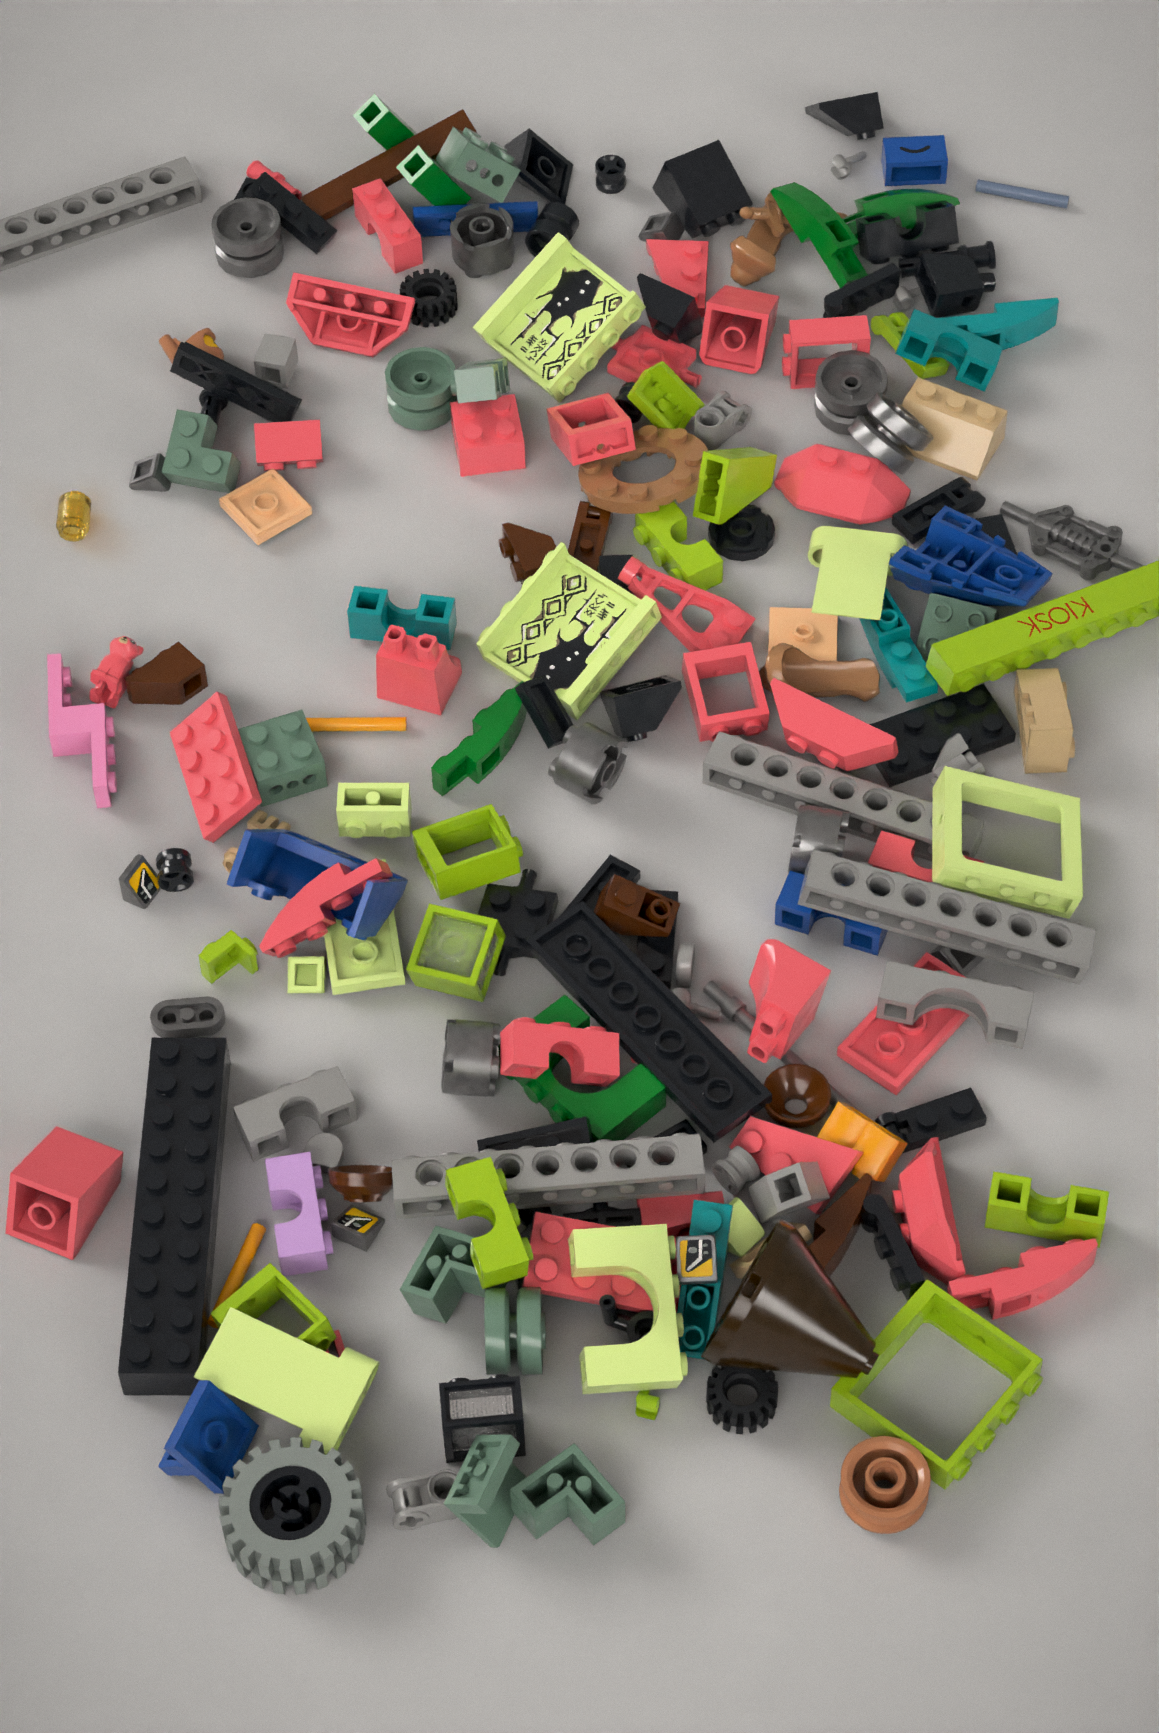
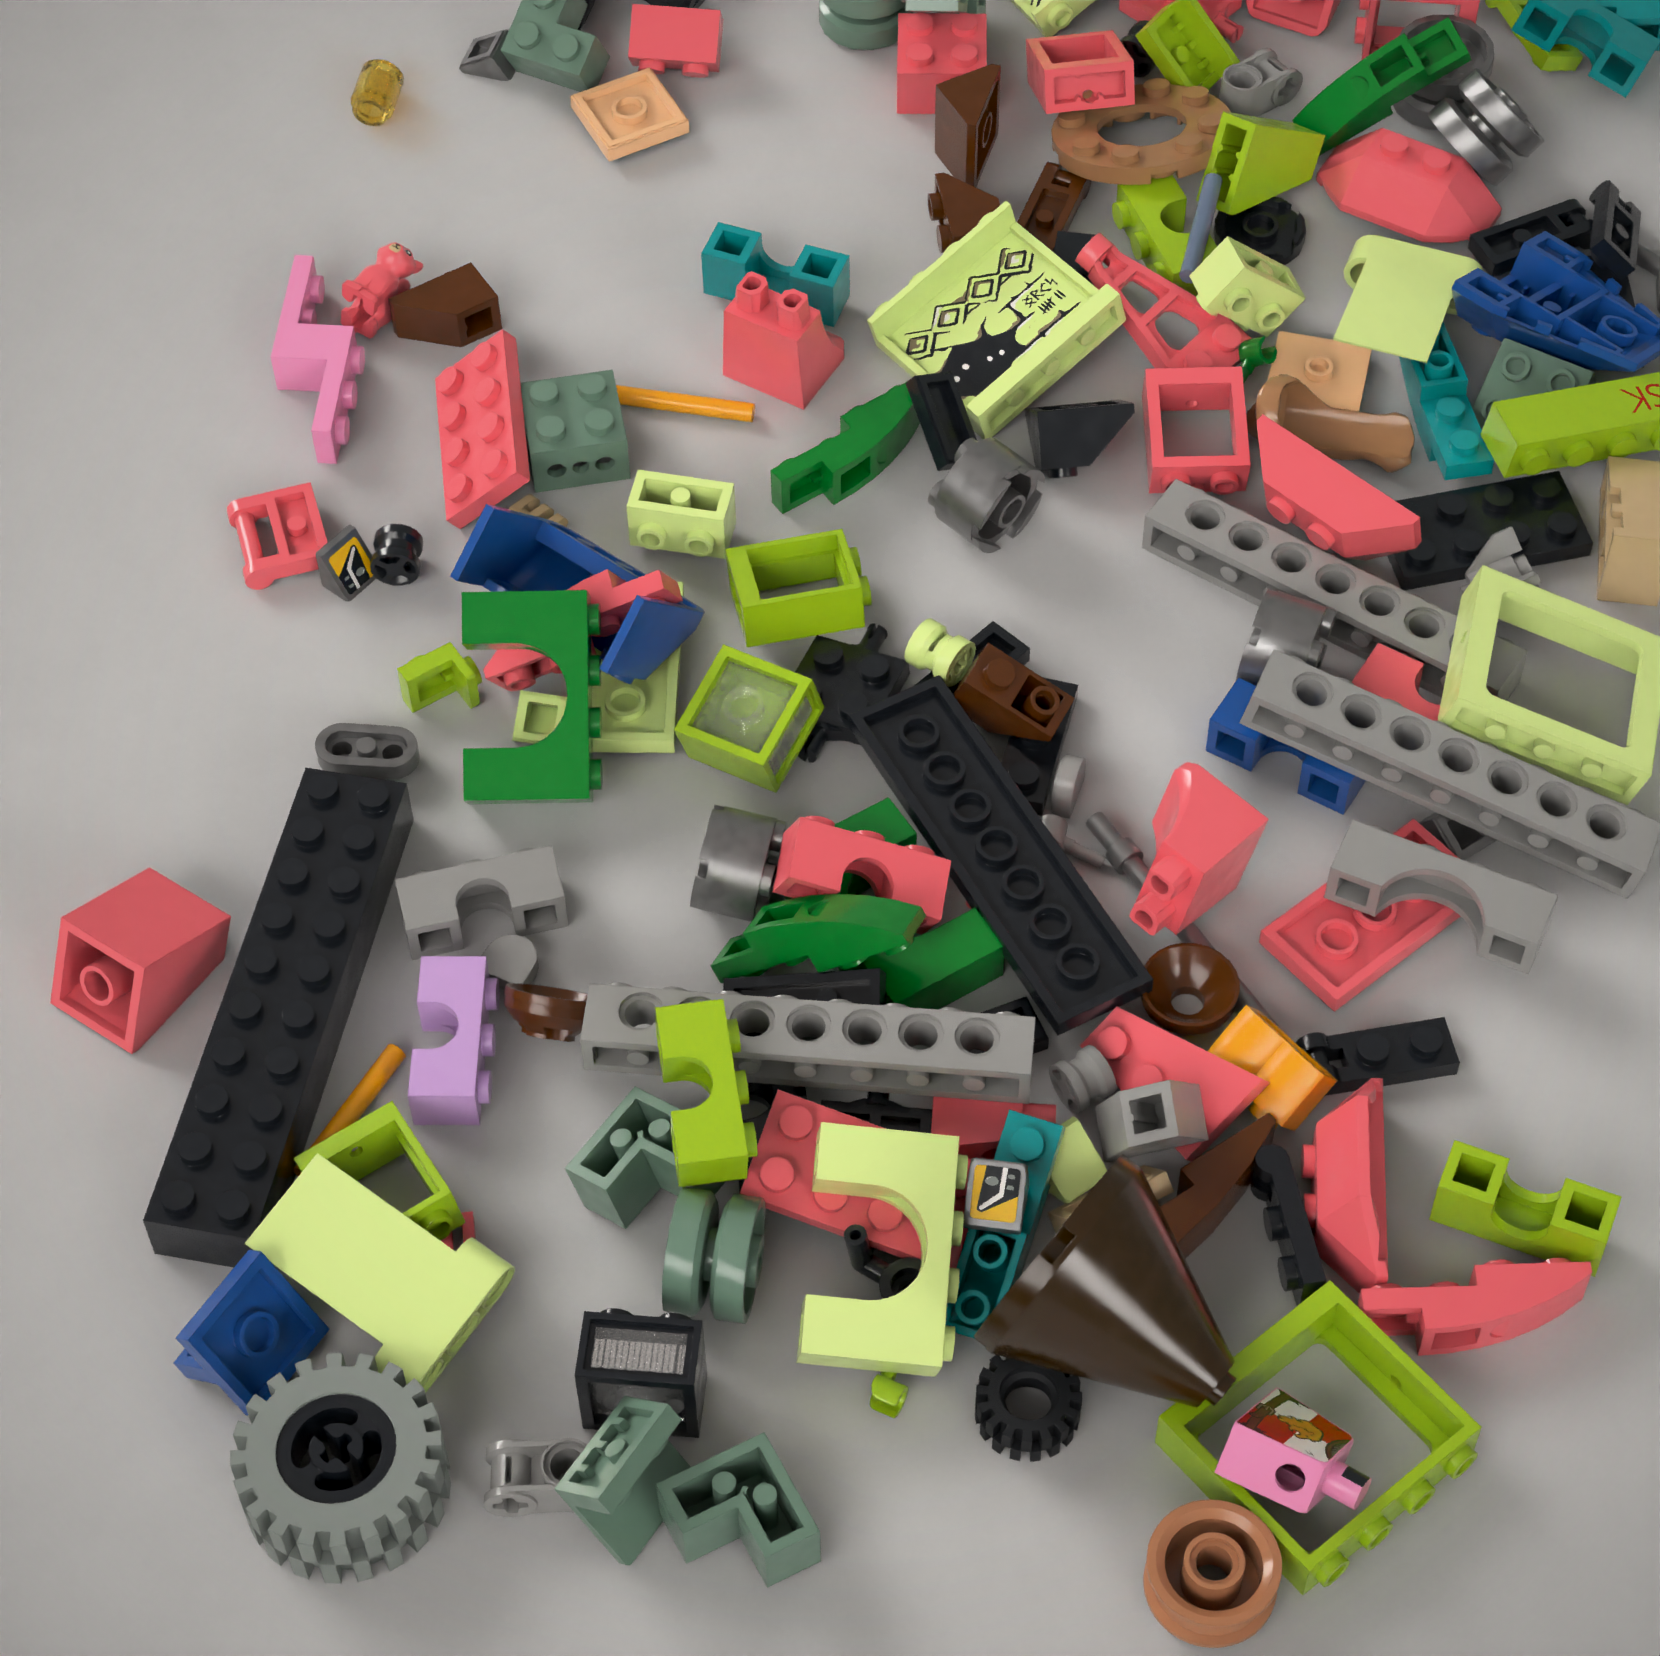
camera: 10 degrees right, 0 degrees up
flat silver slope [331,1204,385,1252] -> none
tan slope [902,377,1008,481] -> none
none -> coral plate [227,482,328,590]
none -> green arch [461,590,603,804]
none -> green slope [710,894,926,983]
none -> yellowish green wheel [904,618,976,687]
none -> reddish brown slope [935,64,1001,187]
none -> sand blue bar [1179,173,1222,283]
none -> yellowish green brick [1189,236,1306,337]
none -> bright pink torso [1214,1387,1372,1513]
none -> green hand [1239,336,1277,384]
none -> green slope [1292,17,1472,156]
none -> black plate [1589,180,1641,280]

